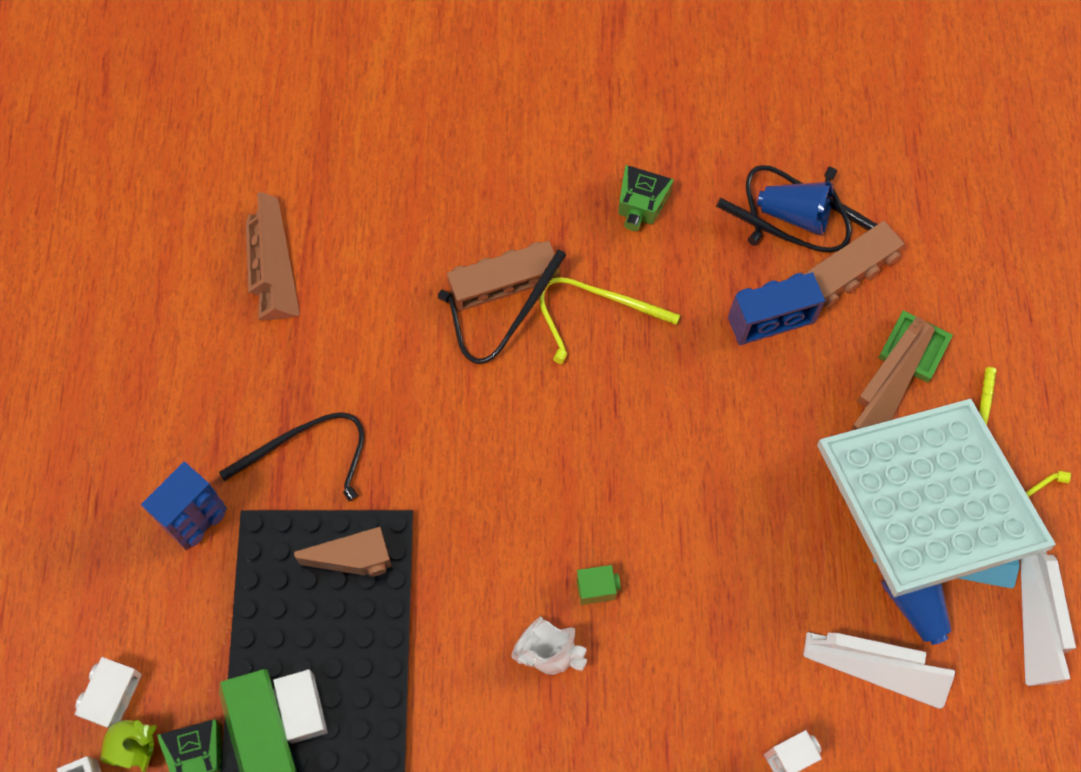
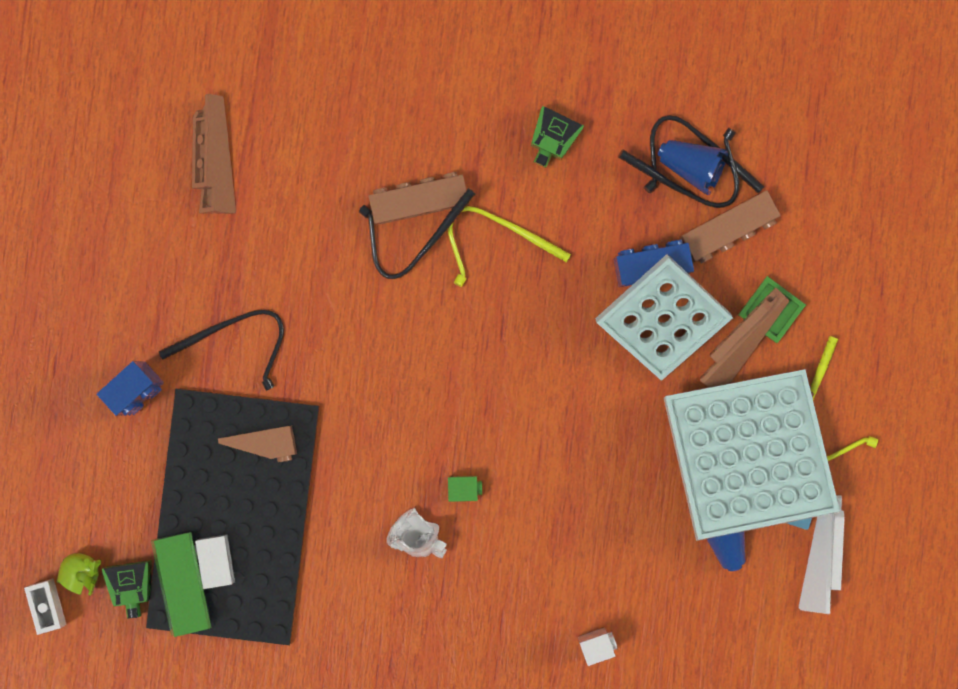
camera: 10 degrees right, 20 degrees up
white brick [74,657,142,728] -> none
white wedge [803,632,955,709] -> none
none -> light aqua piece [595,254,733,381]

